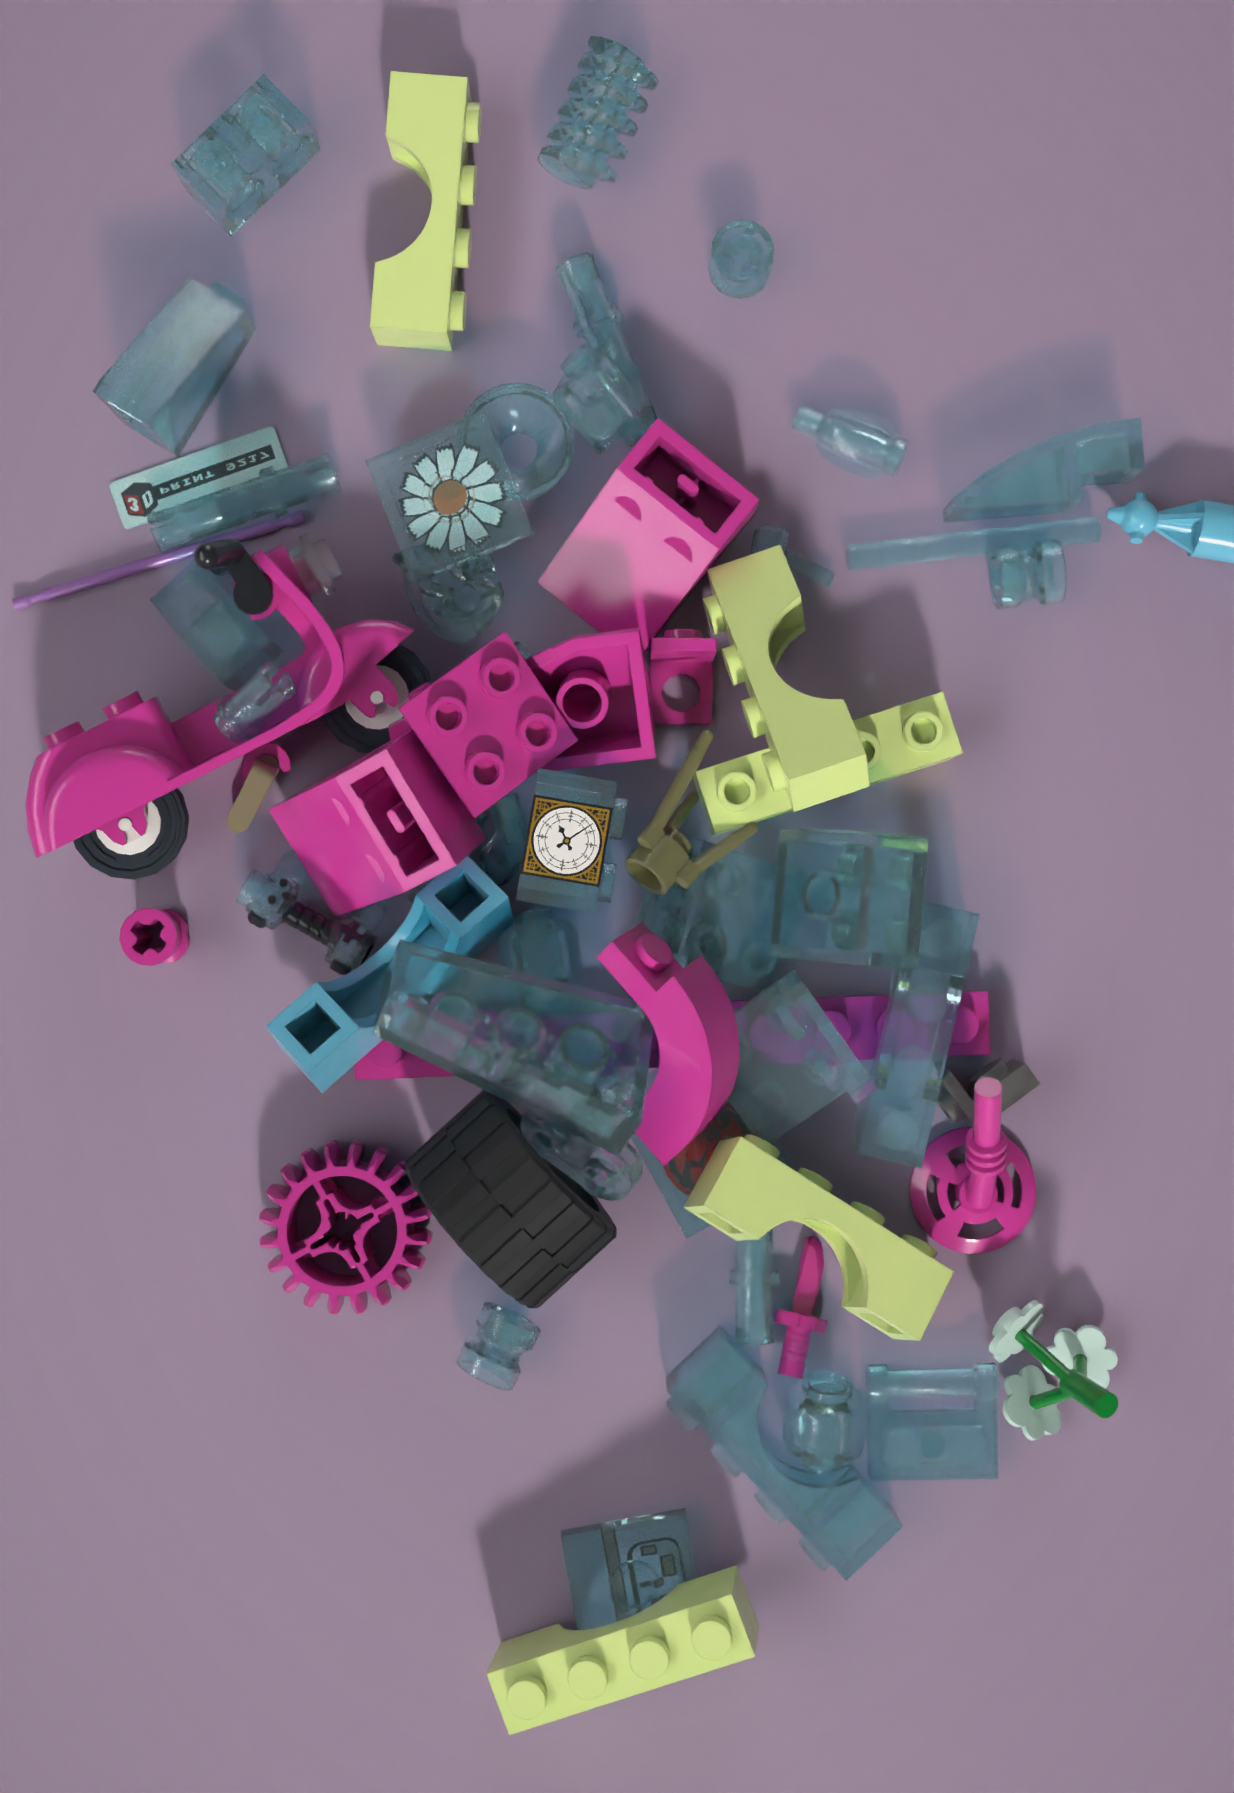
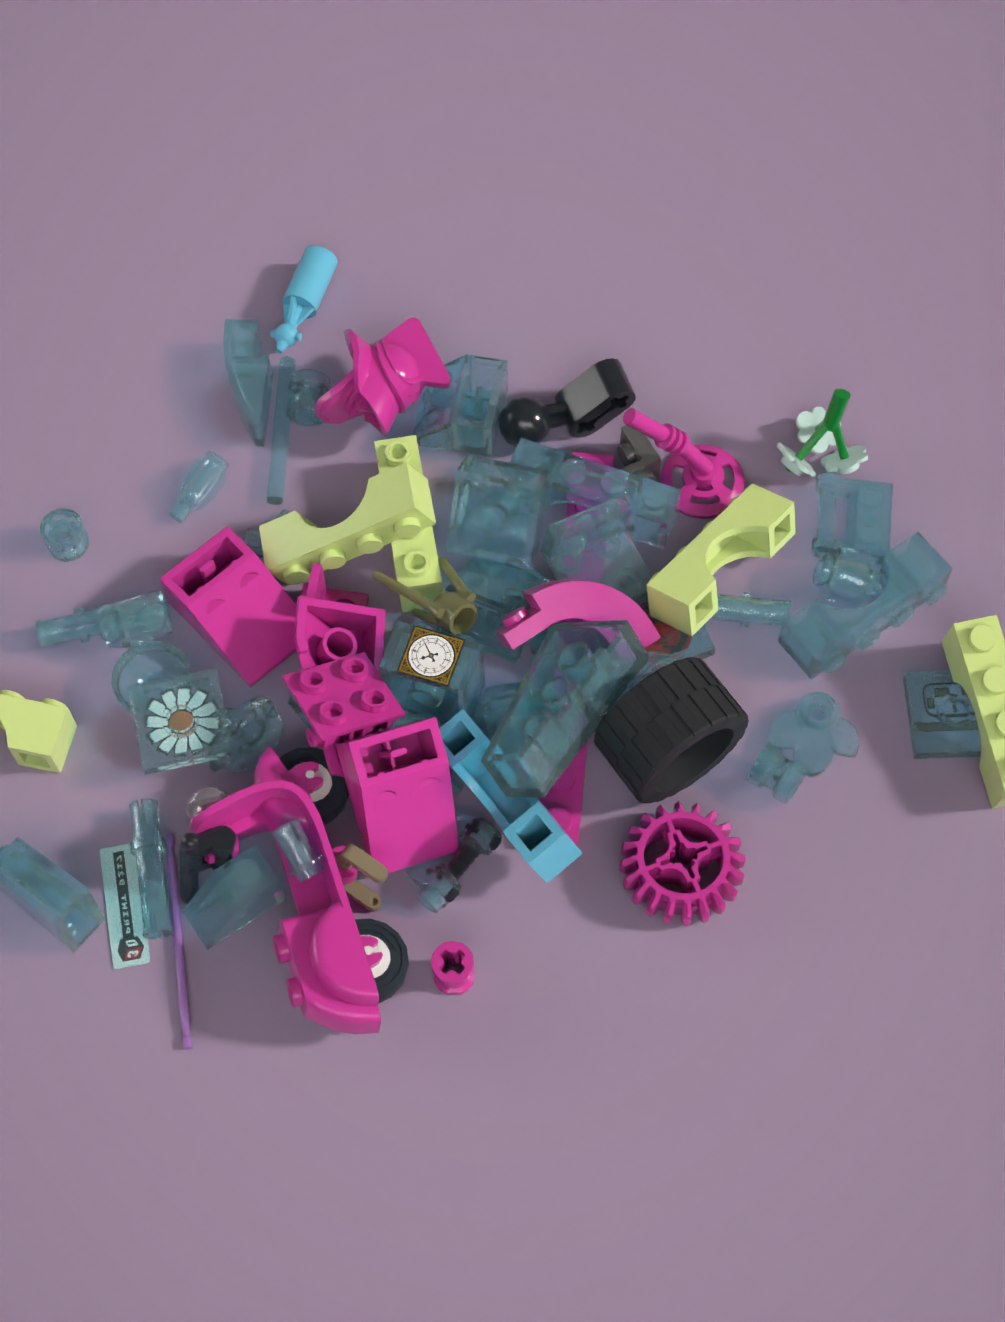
camera: 75 degrees left, 25 degrees down
dark pink piece [773,1236,827,1379] -> none
none -> dark pink helmet [314,317,451,437]
none -> clear light blue slope [412,354,508,457]
none -> black beam [498,358,636,448]
none -> clear light blue plate [768,692,859,777]

